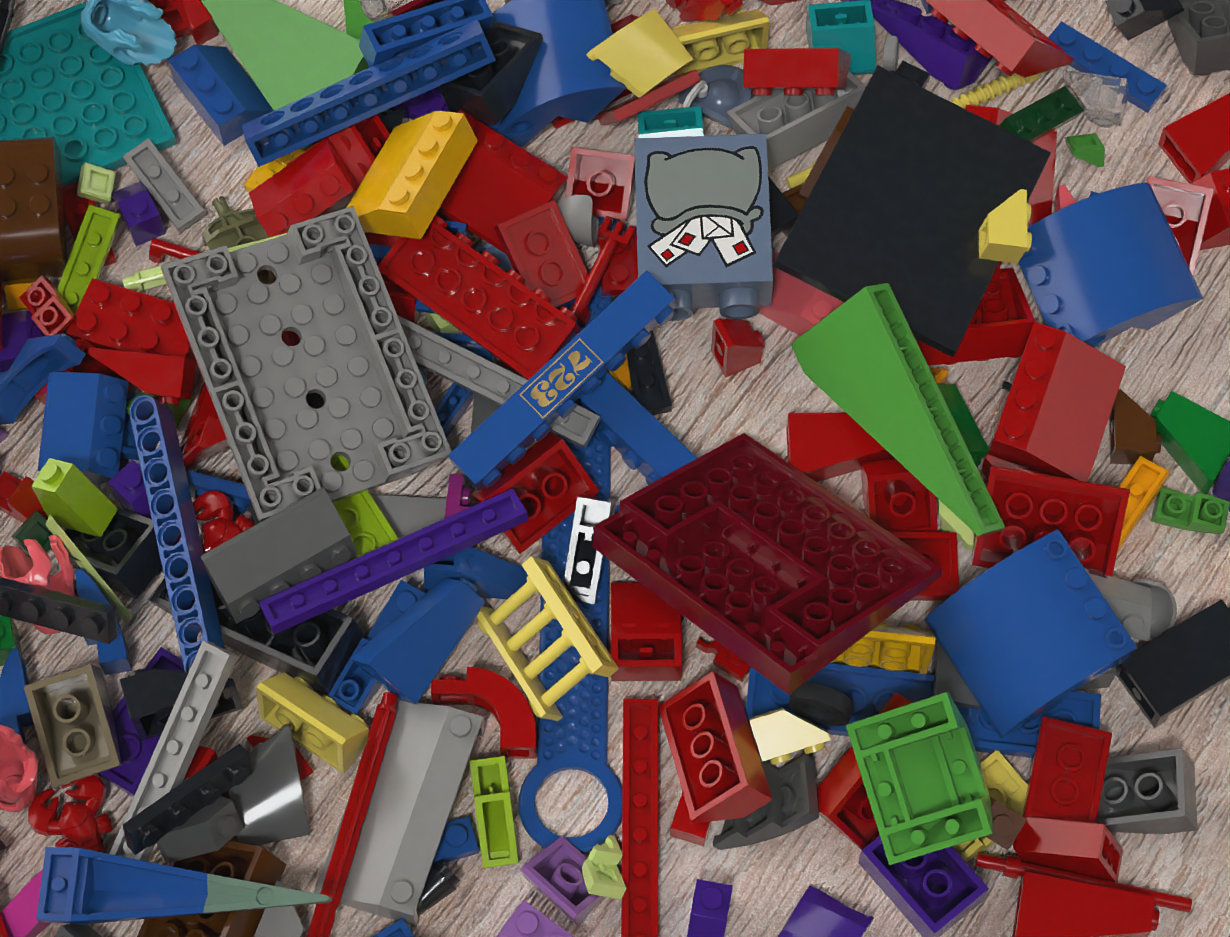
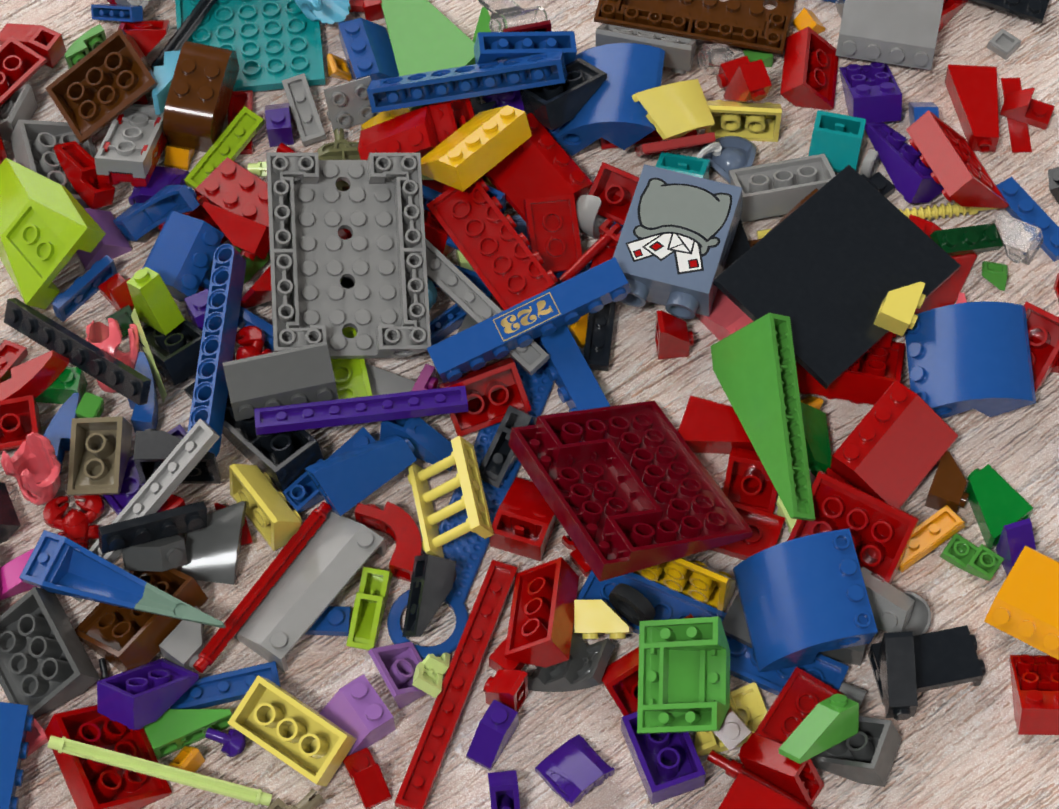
camera: 20 degrees right, 5 degrees down
red slope [19,275,76,336] -> none
yellowish green tile [77,163,116,204] -> none
black cone [417,860,460,914] -> none
red slope [743,48,851,96] -> none
none -> bright green slope [75,392,104,418]
none -> light grey hinge [323,76,379,131]
none -> light orange slope [327,53,352,81]
none -> black slope [402,554,457,638]
none -> red slope [483,669,528,712]
none -> bright green slope [779,693,859,764]
none -> light grey hinge [839,682,866,709]
none -> black slope [878,631,918,720]

